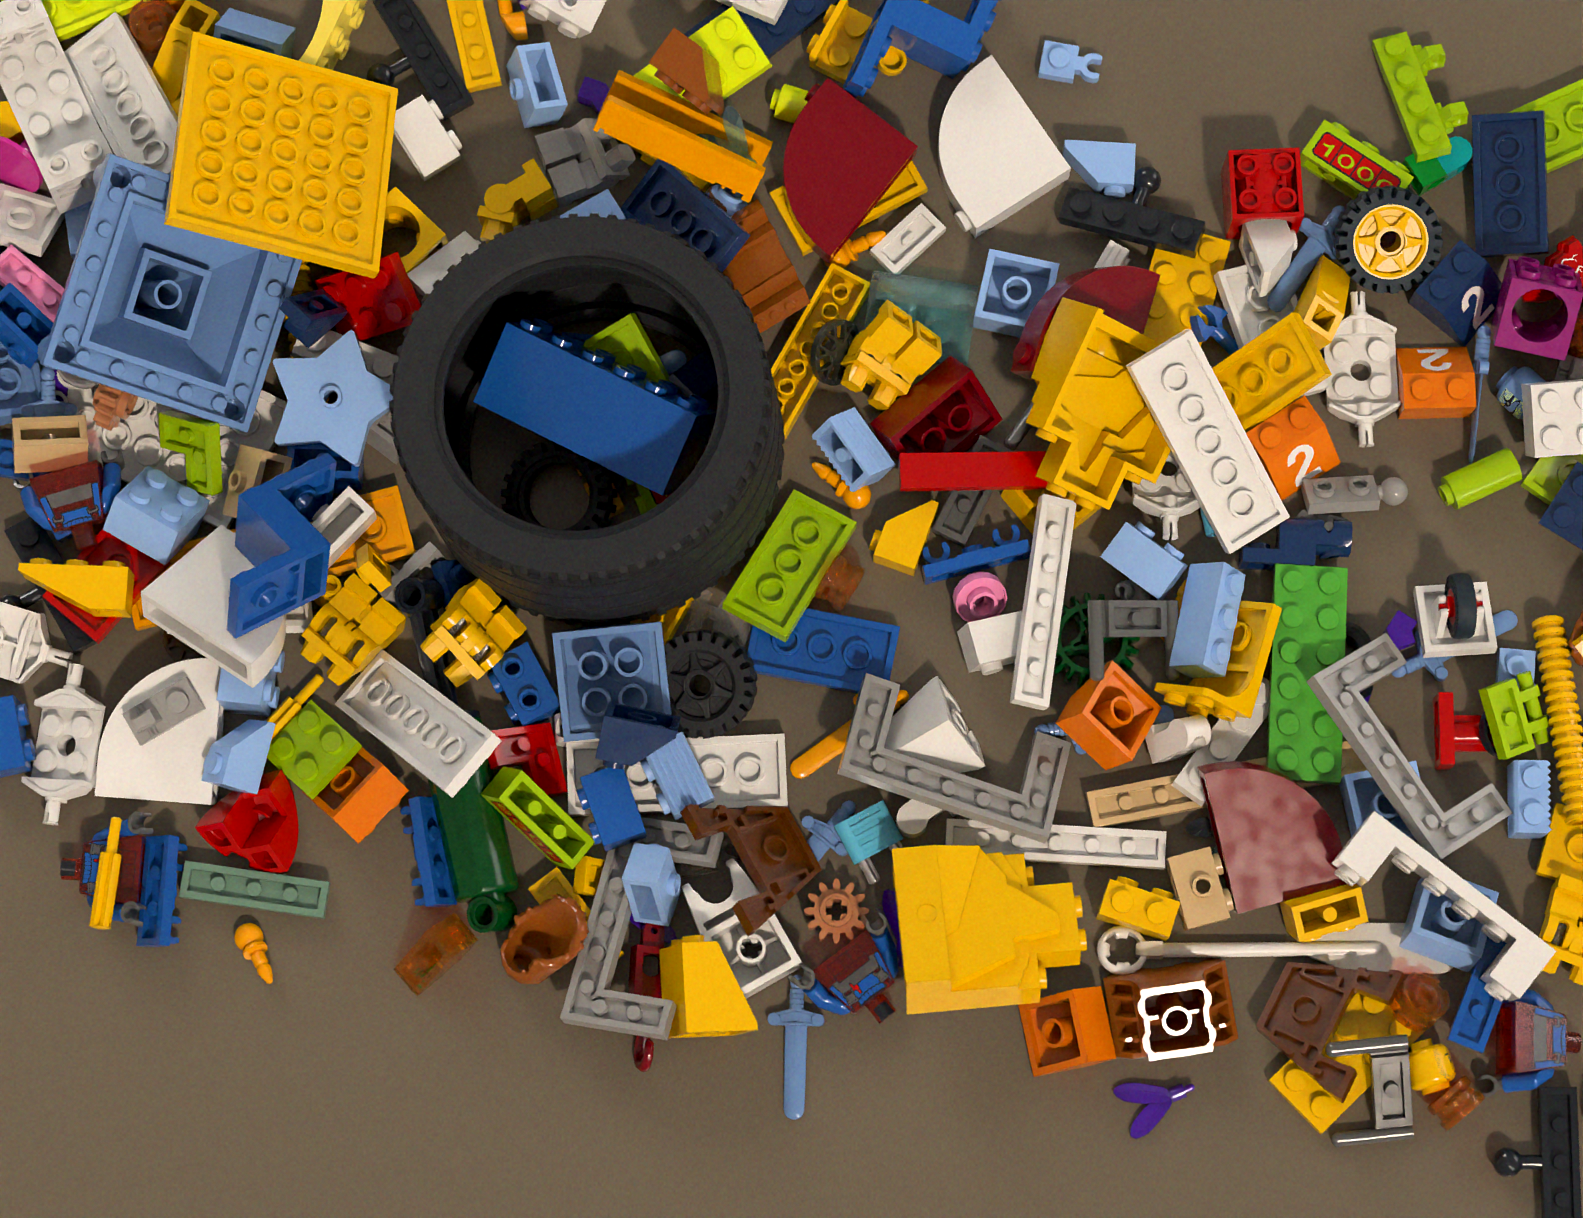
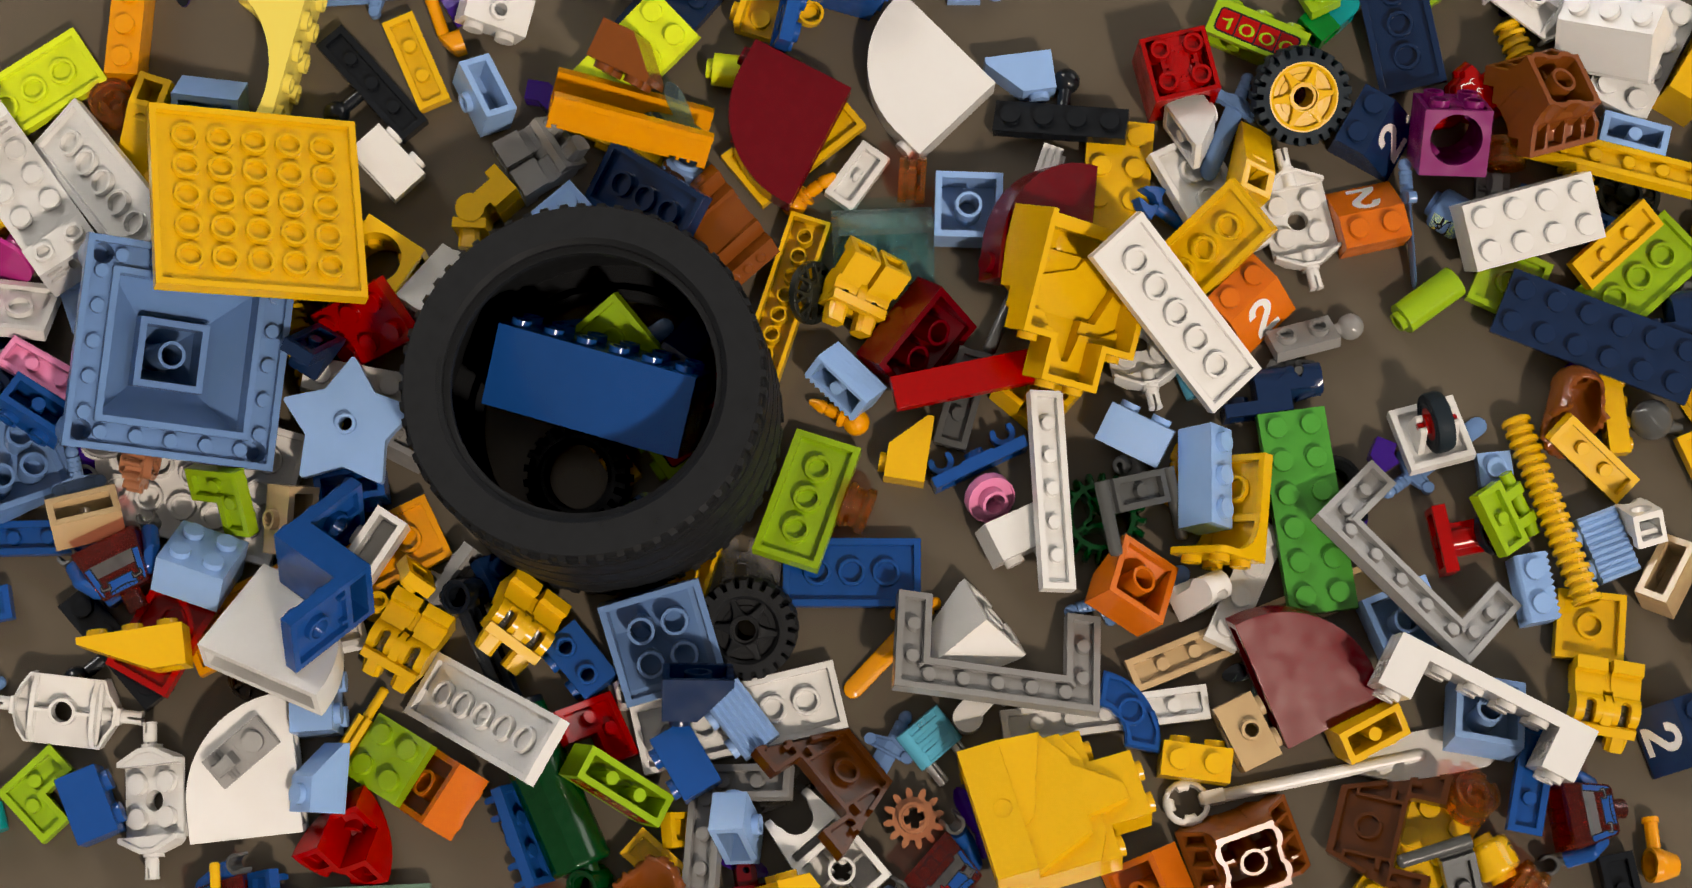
camera: 15 degrees left, 0 degrees up
none -> clear orange wheel [897,156,927,204]
none -> blue tile [1100,670,1161,754]

